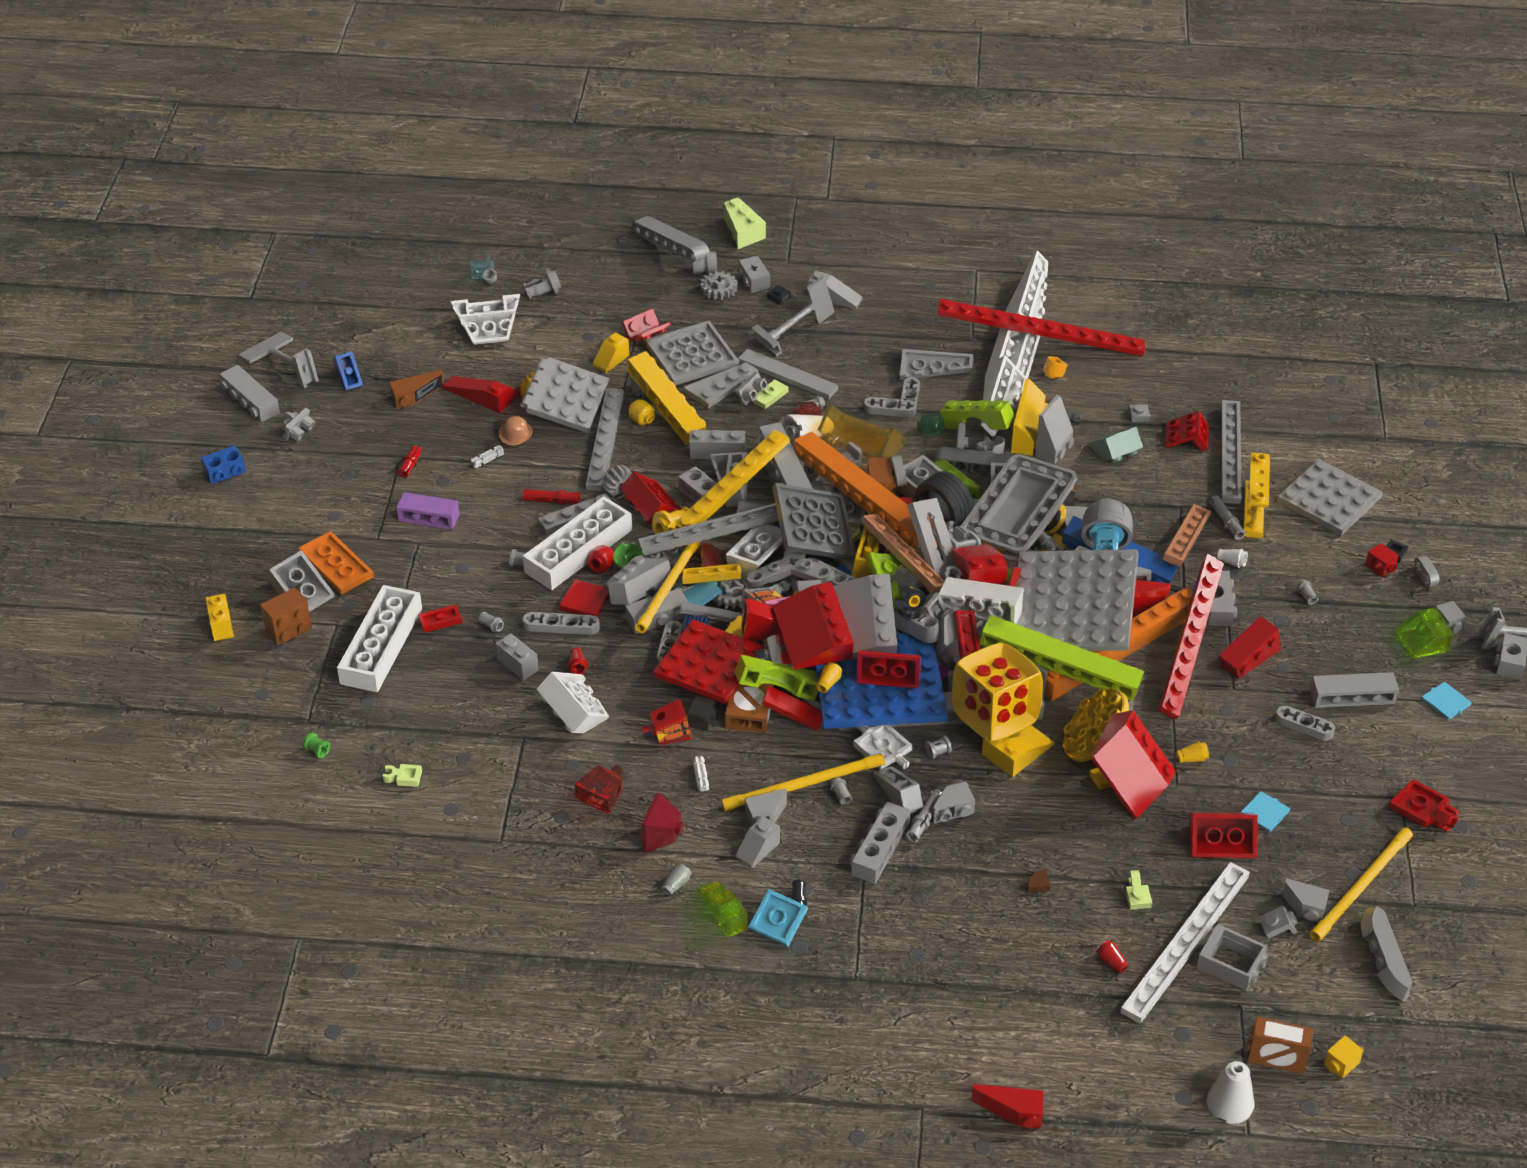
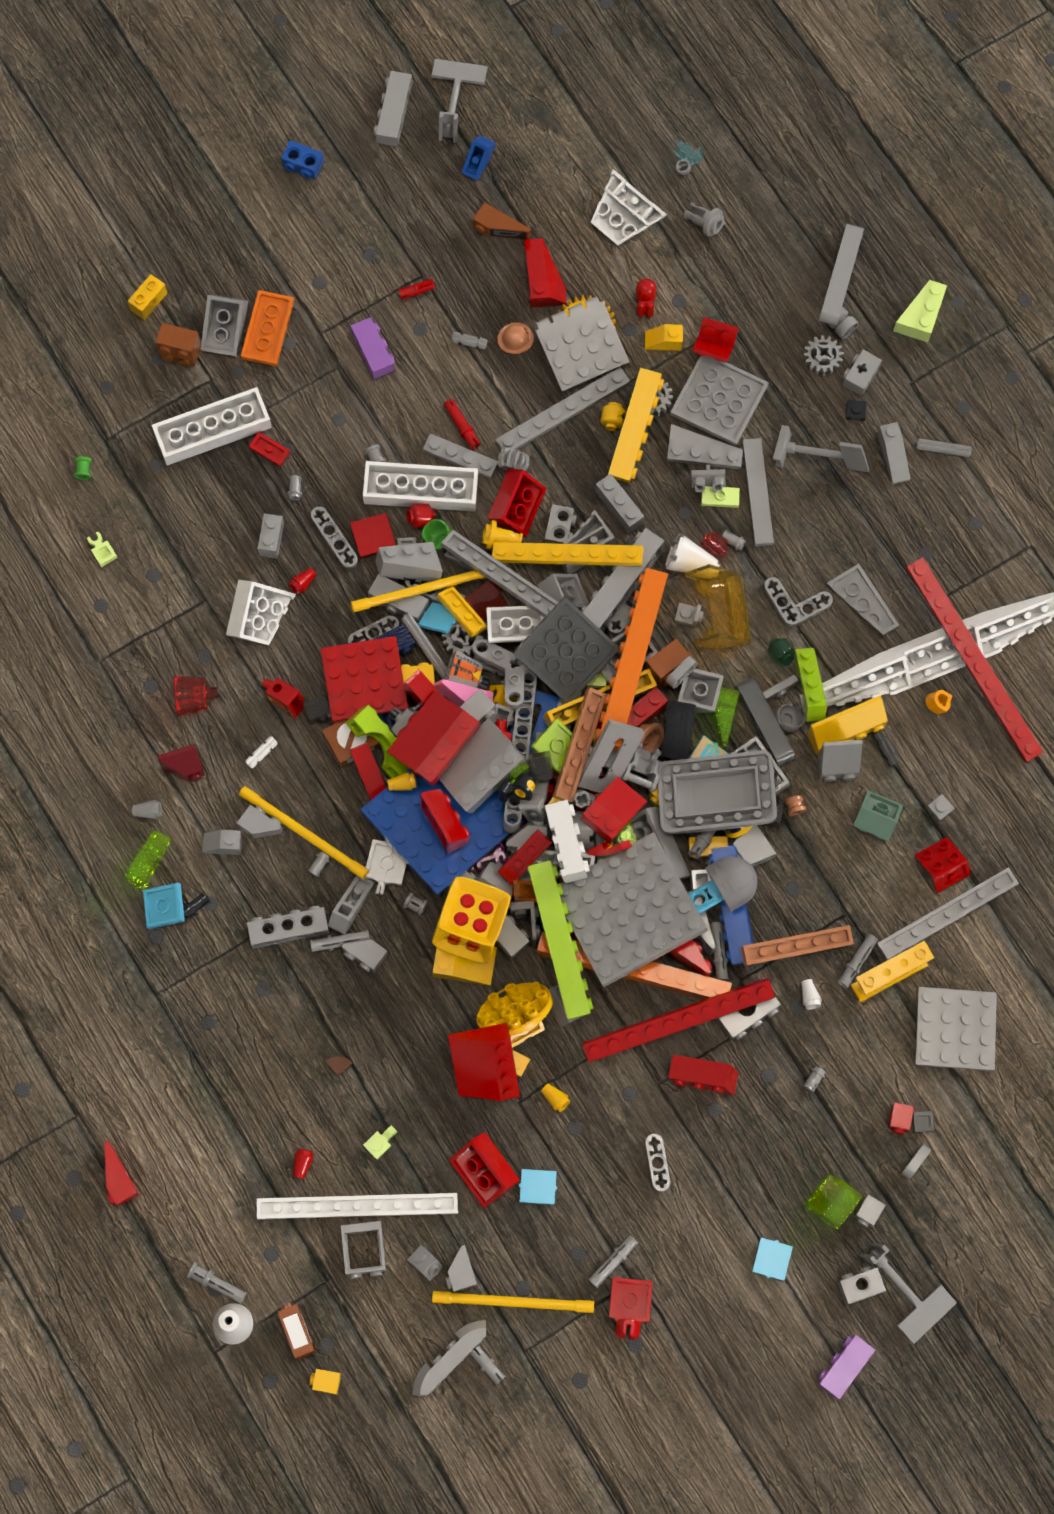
camera: 50 degrees right, 30 degrees up
light grey hips [282,408,315,441] -> none
light grey brick [1310,672,1399,708] -> none
none -> light grey pin [186,1262,247,1304]
none -> light grey pin [470,1346,506,1385]
none -> light grey pin [588,1235,639,1288]
none -> red piece [635,278,657,317]
none -> light grey axle [916,438,972,457]

